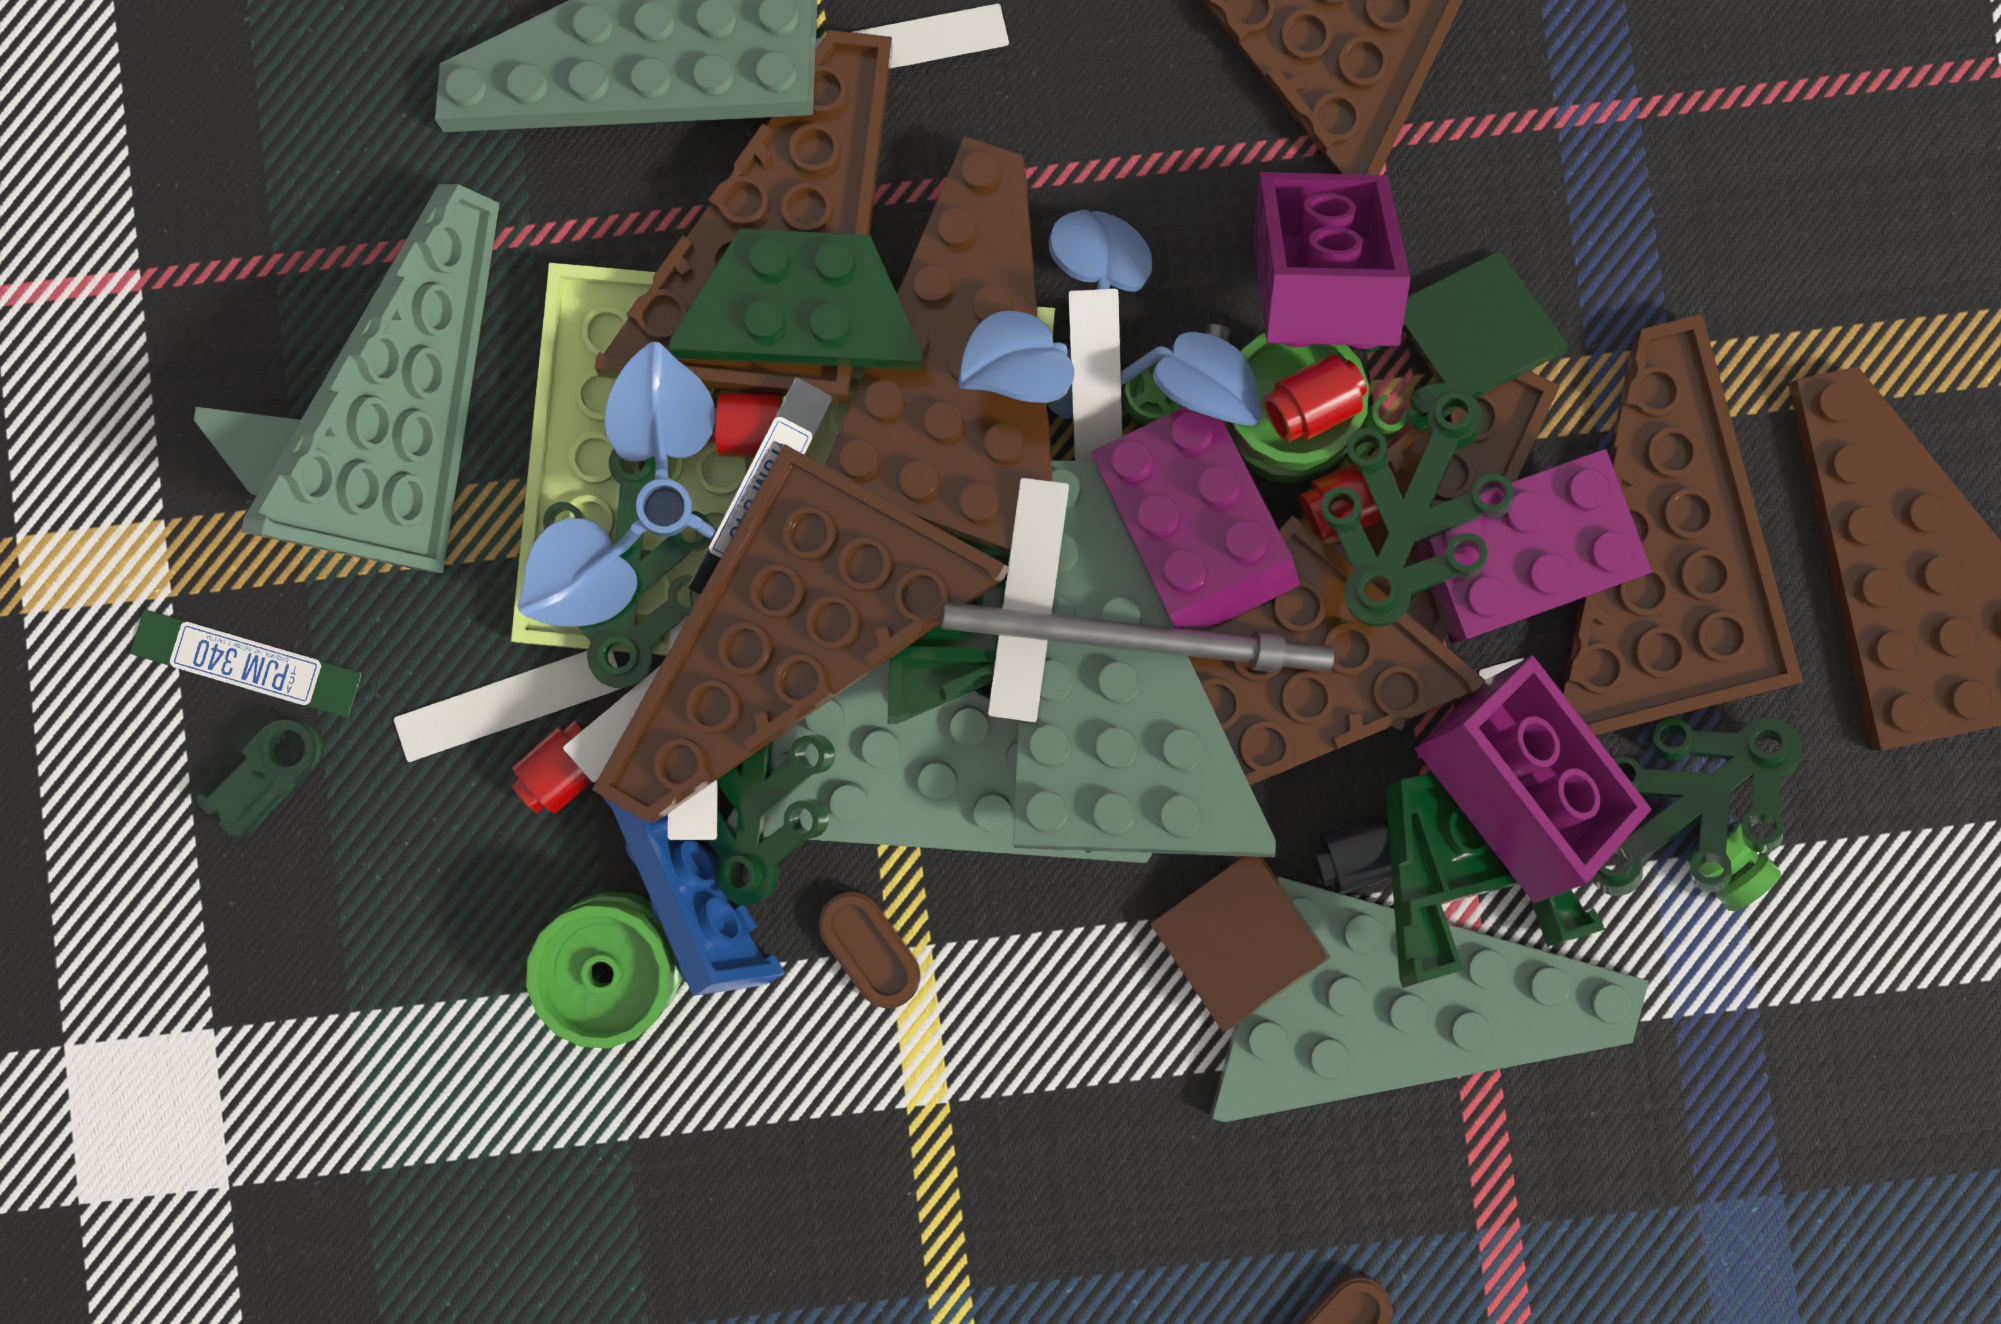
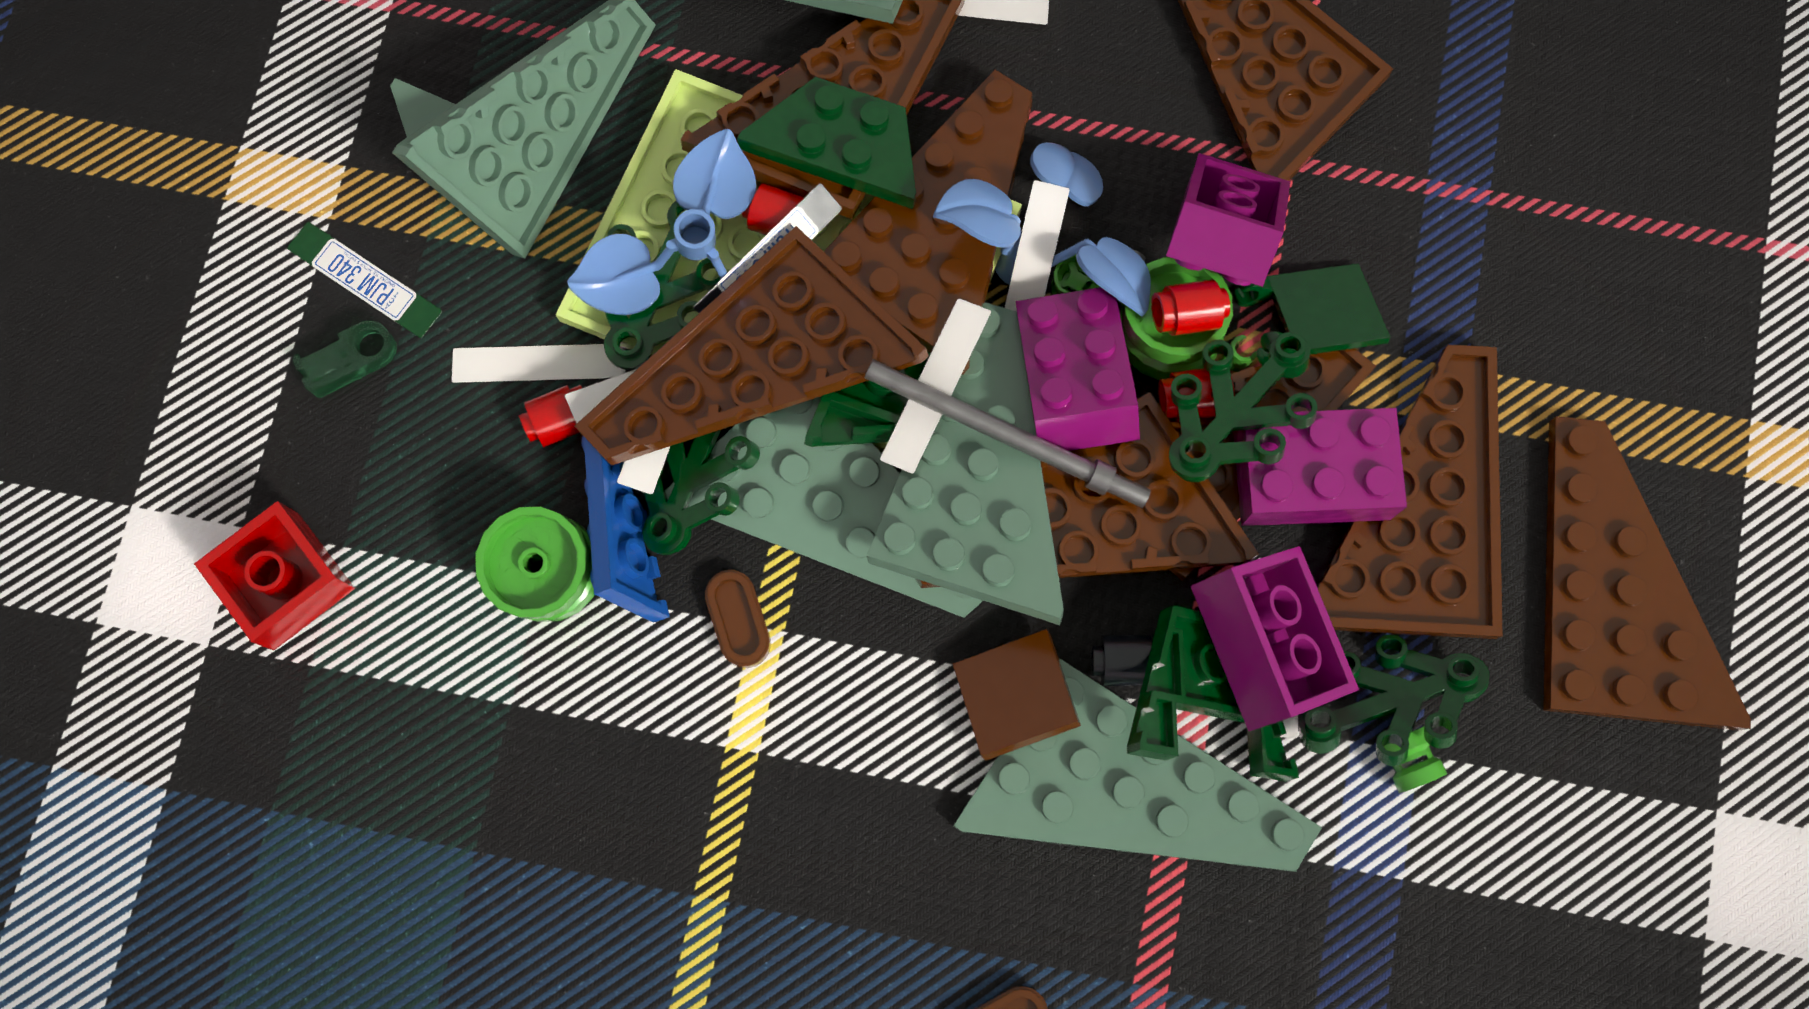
camera: 20 degrees right, 10 degrees down
none -> red brick [194,501,355,651]

